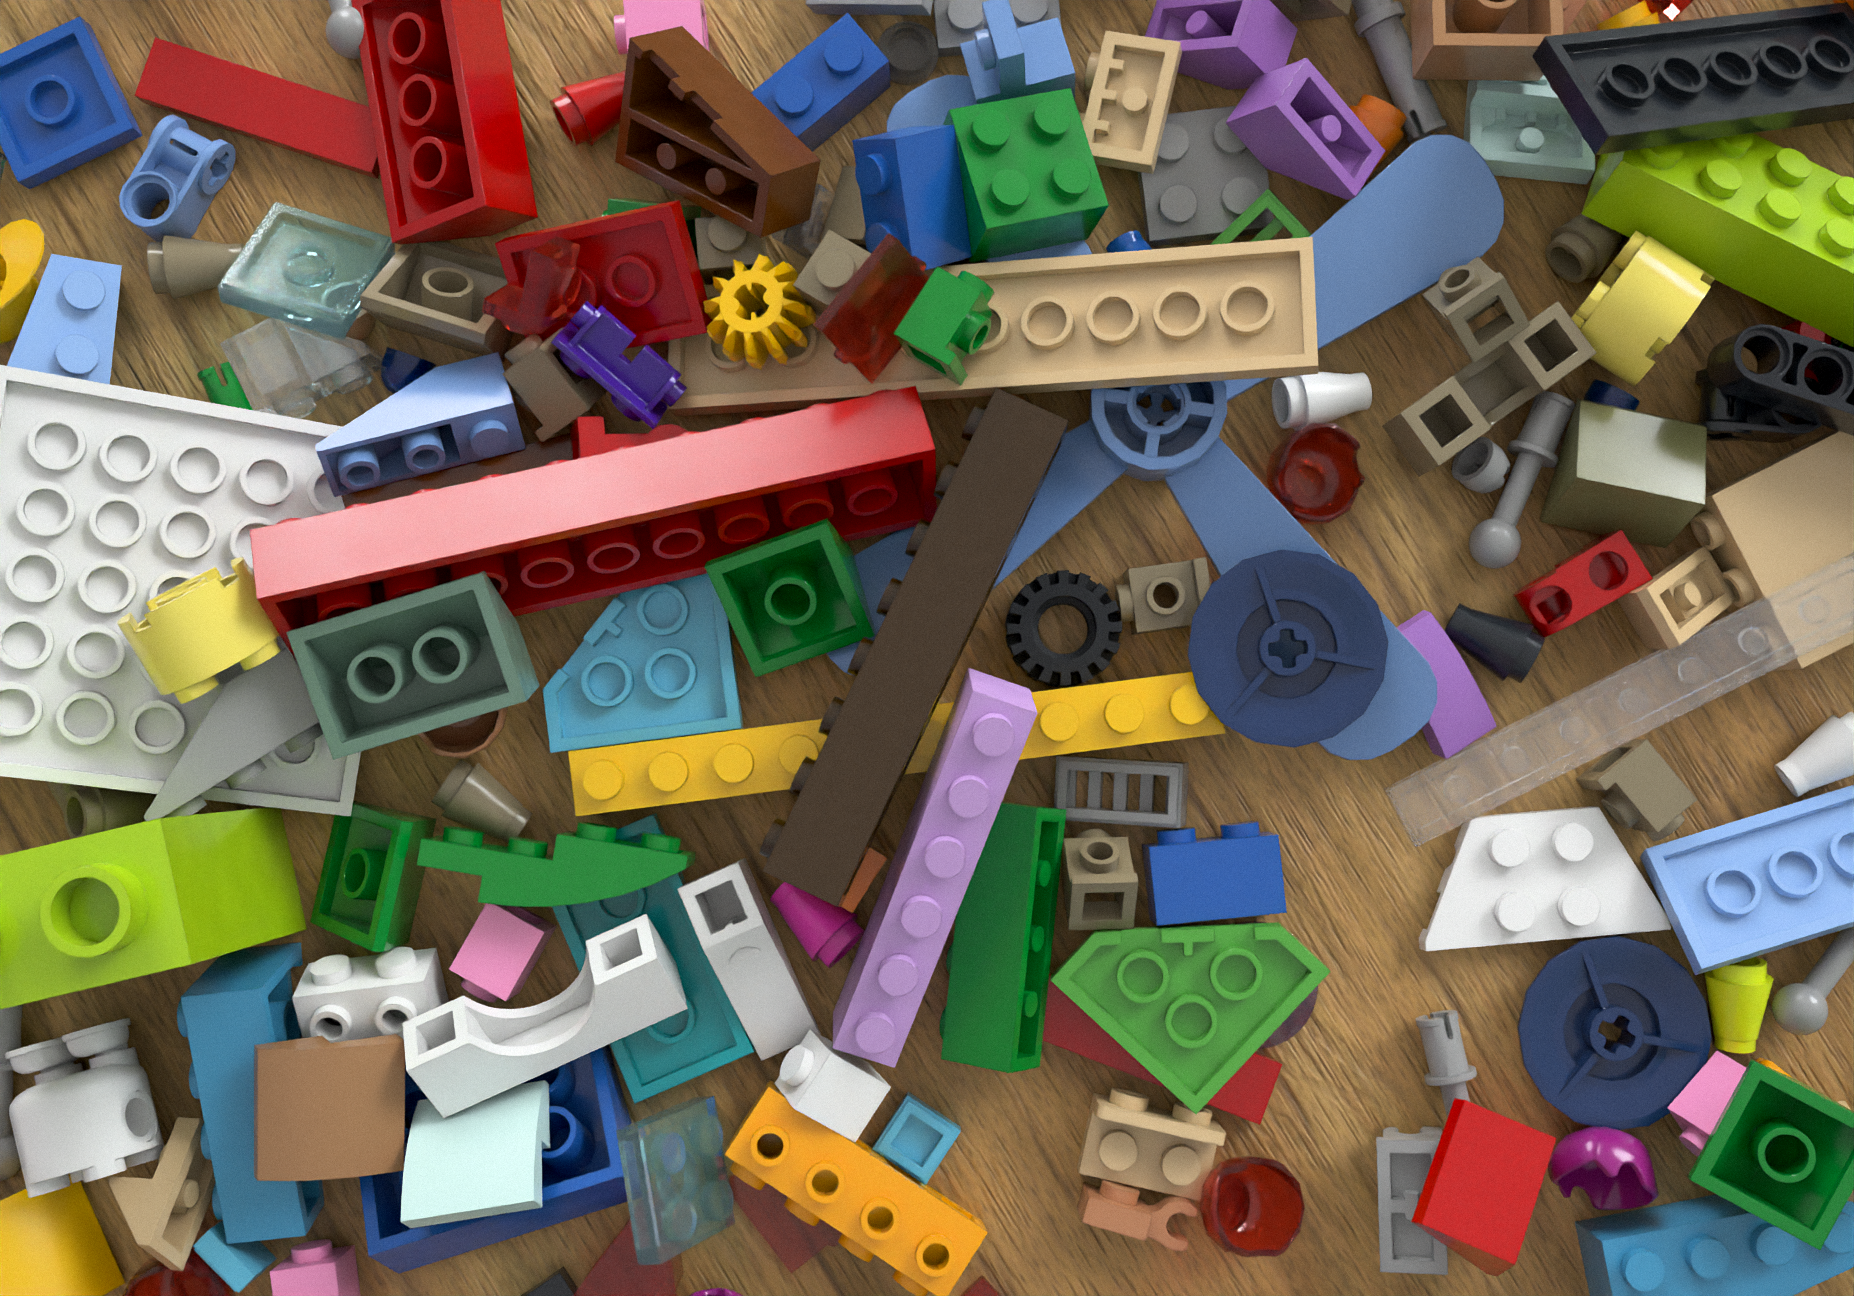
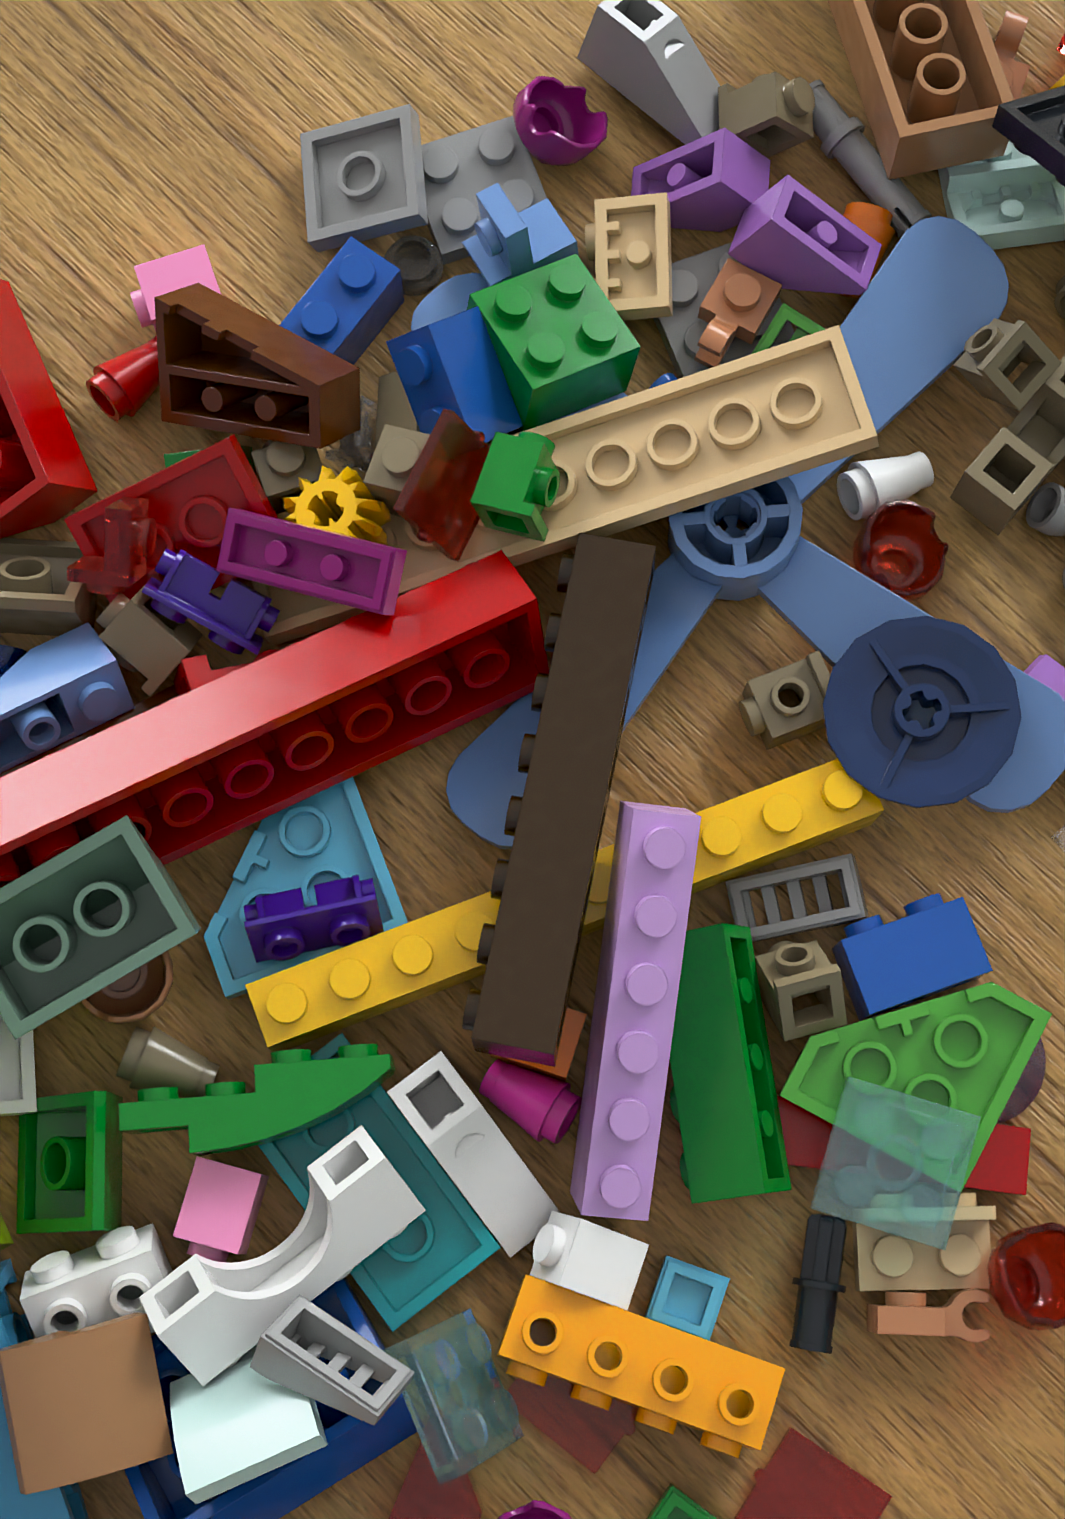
camera: 15 degrees left, 10 degrees down
green slope [705,518,875,678] -> none
black tyre [1005,570,1122,687] -> none
none -> magenta tile [216,508,407,615]
none -> dark purple hinge [243,874,384,963]
none -> light grey slope [250,1295,415,1426]
none -> nougat plate [694,258,782,368]
none -> black axle [789,1214,847,1354]
none -> clear light blue plate [810,1077,981,1250]

